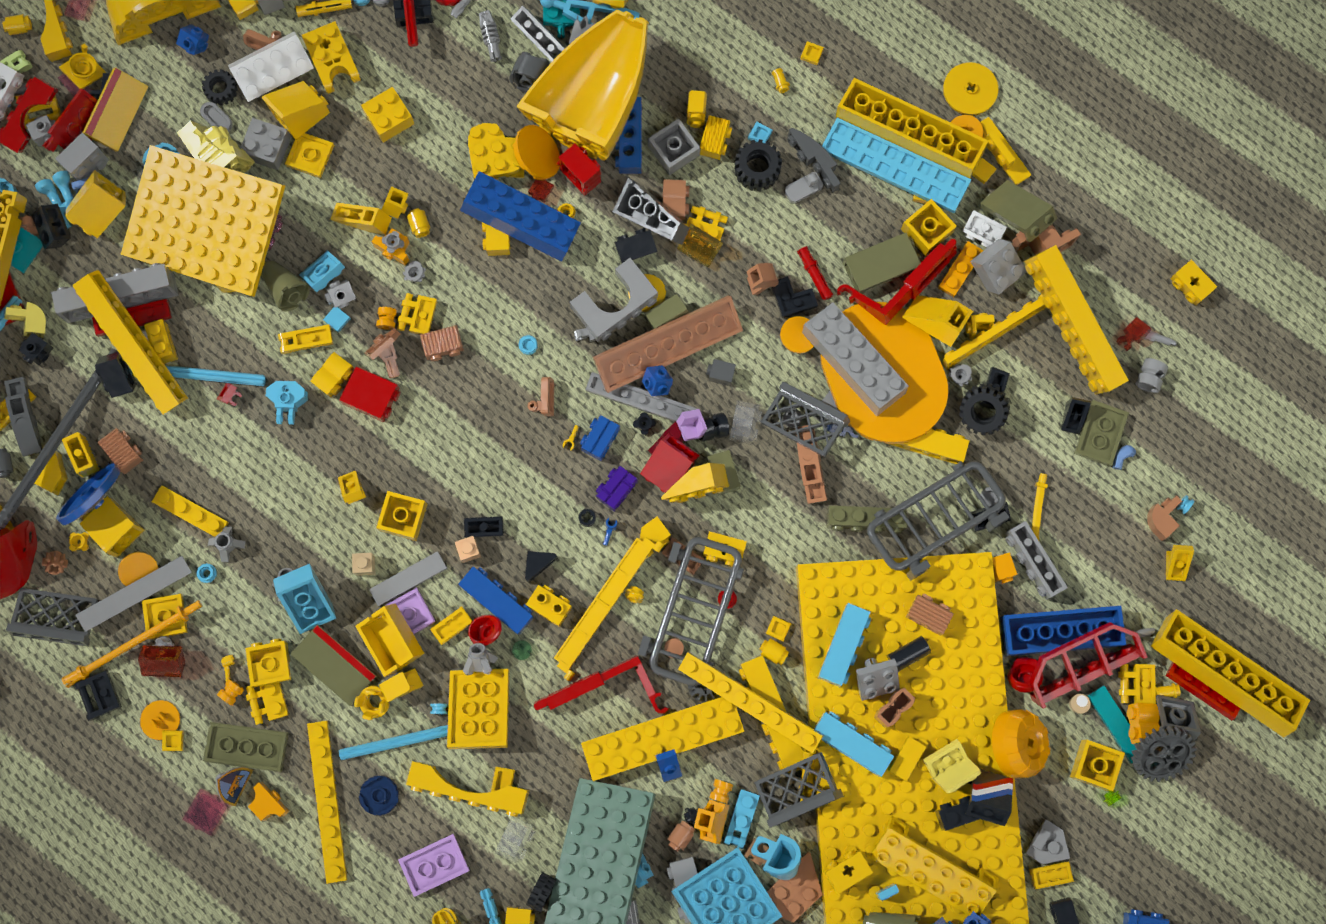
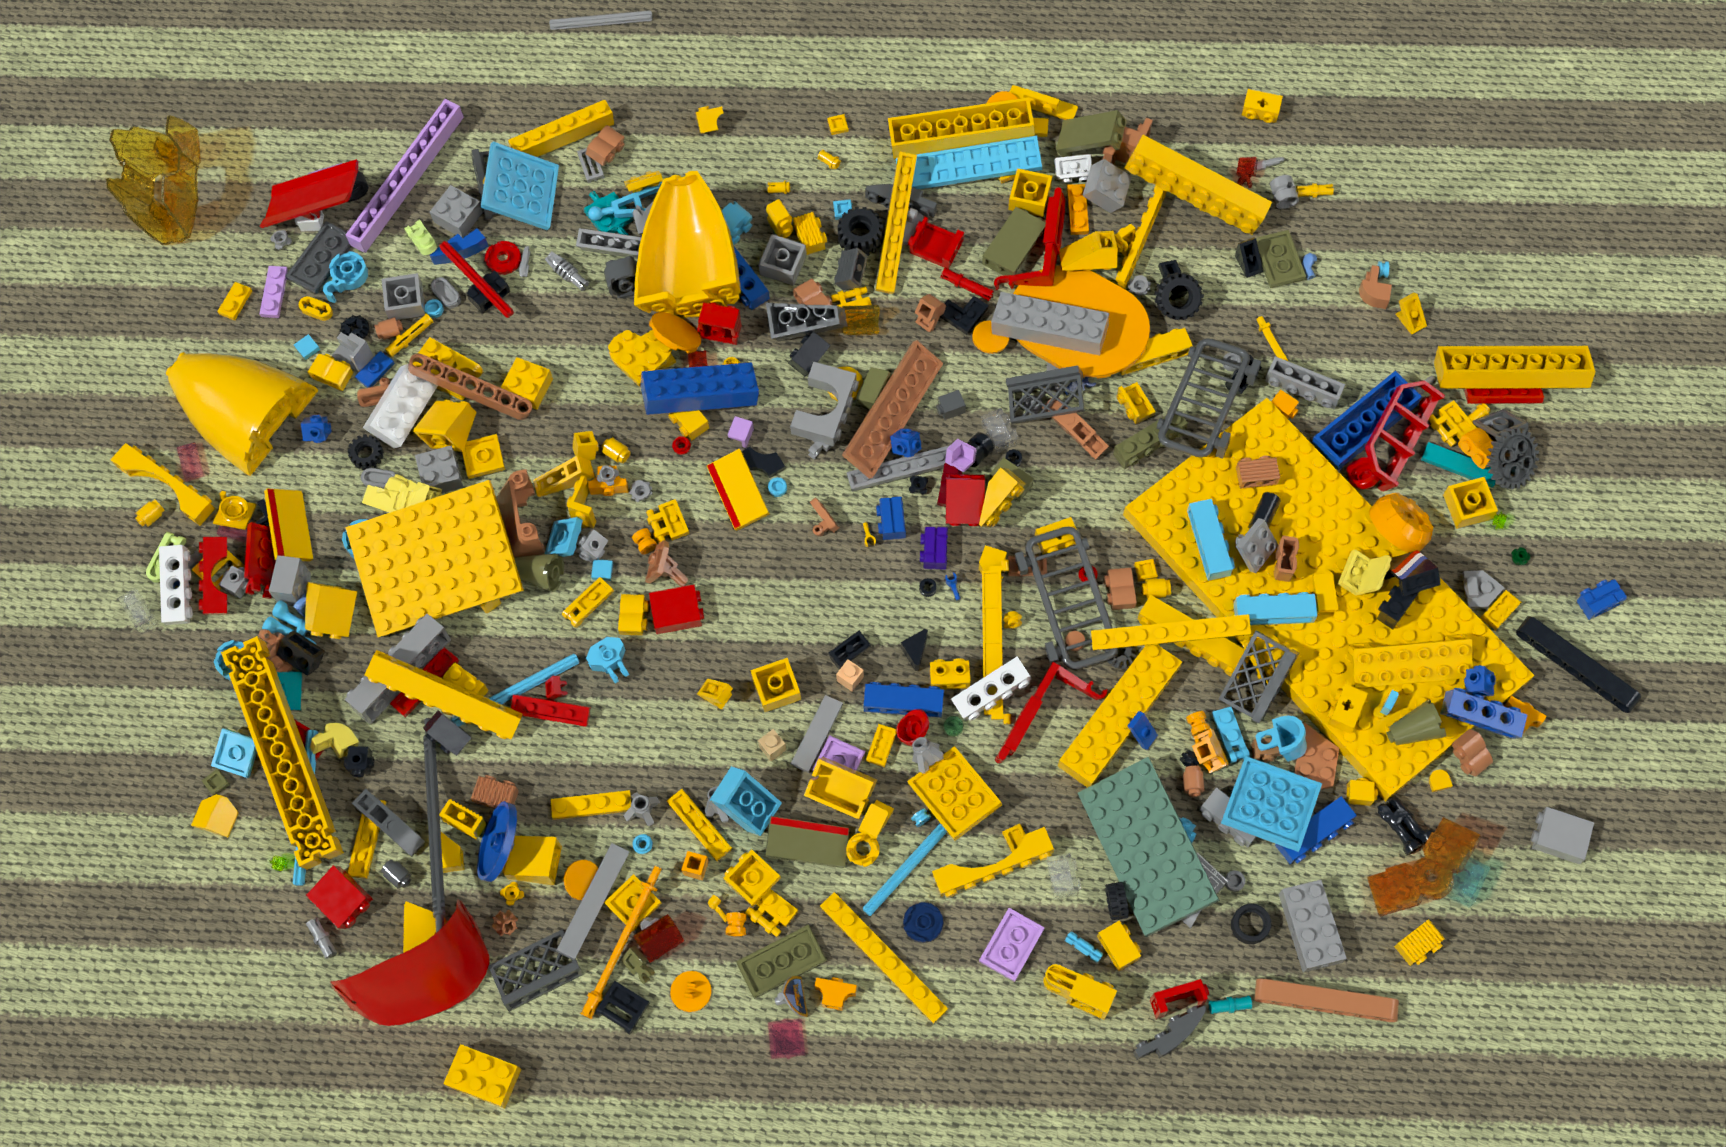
camera: 30 degrees left, 10 degrees down
yellow tile [162,730,184,751] -> none
nougat brick [420,325,464,361] -> none
yellow piece [943,62,998,116] -> none
tan tile [1069,694,1090,714] -> none
none -> nougat piece [259,629,284,660]
none -> blue plate [355,351,395,388]
none -> nougat beam [408,353,532,420]
none -> nougat windscreen [497,469,545,557]
none -> red plate [511,694,591,727]
none -> yellow bracket [567,475,596,529]
none -> olive plate [621,945,655,984]
none -> yellow tile [667,789,732,862]
none -> red plate [672,436,691,455]
none -> light orange brick [681,851,709,881]
none -> yellow tile [706,449,770,531]
none -> medium azure brick [722,201,752,245]
none -> lavender panel [728,416,754,448]
none -> black tile [742,446,786,478]
none -> yellow pin [768,180,790,195]
none -> dark grey brick [834,248,868,290]
none -> yellow plate [875,151,917,294]
none -> red panel [908,217,964,269]
none -> white brick [951,656,1031,721]
none -> black bush [1005,449,1022,467]
none -> nougat brick [1104,568,1136,610]
none -> yellow bracket [1116,382,1156,424]
none -> yellow pin [1296,183,1334,198]
none -> dark green plate [1511,547,1531,565]

